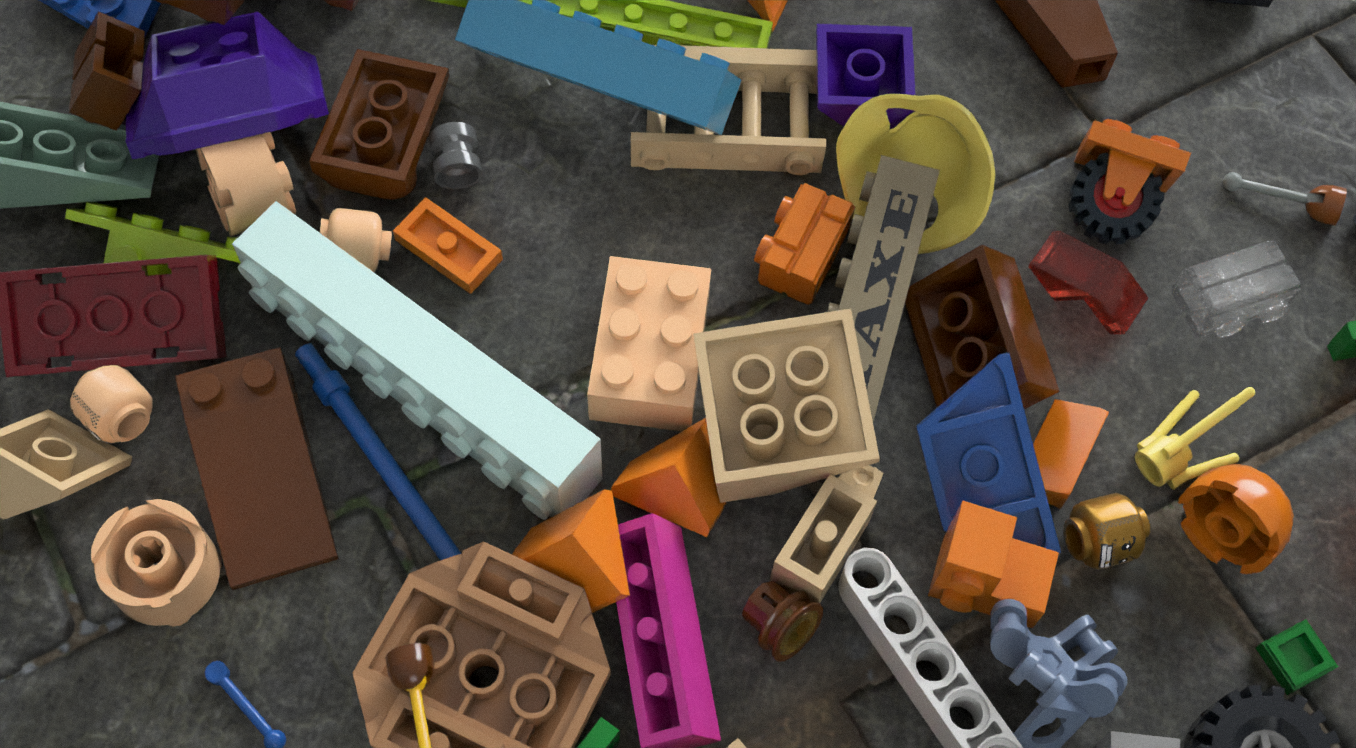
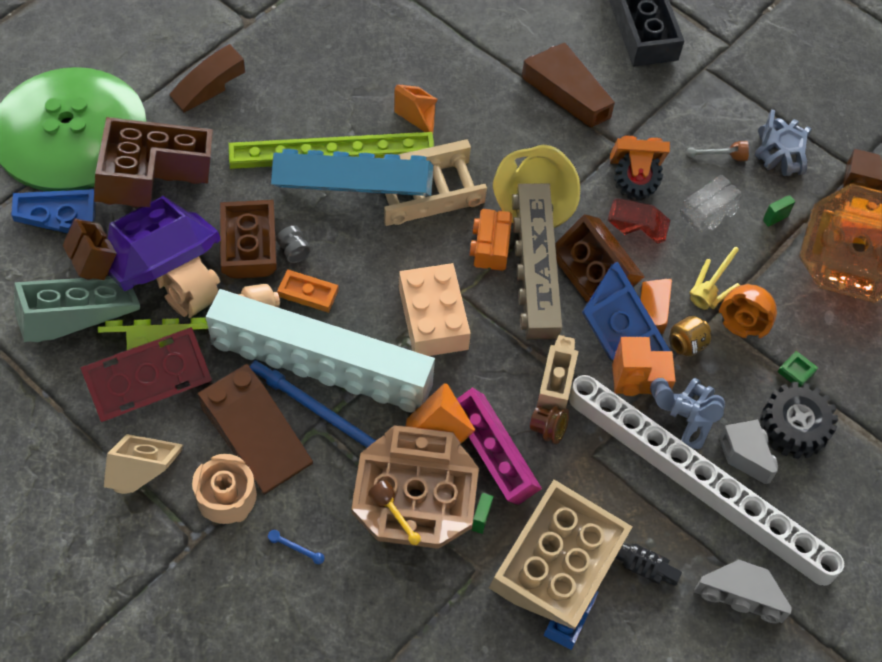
camera: 20 degrees left, 5 degrees down
light nougat head [70,365,153,443] -> none
orange slope [611,418,726,537] -> none
tan slope [693,309,880,503] -> none
dark purple slope [816,24,916,130] -> none

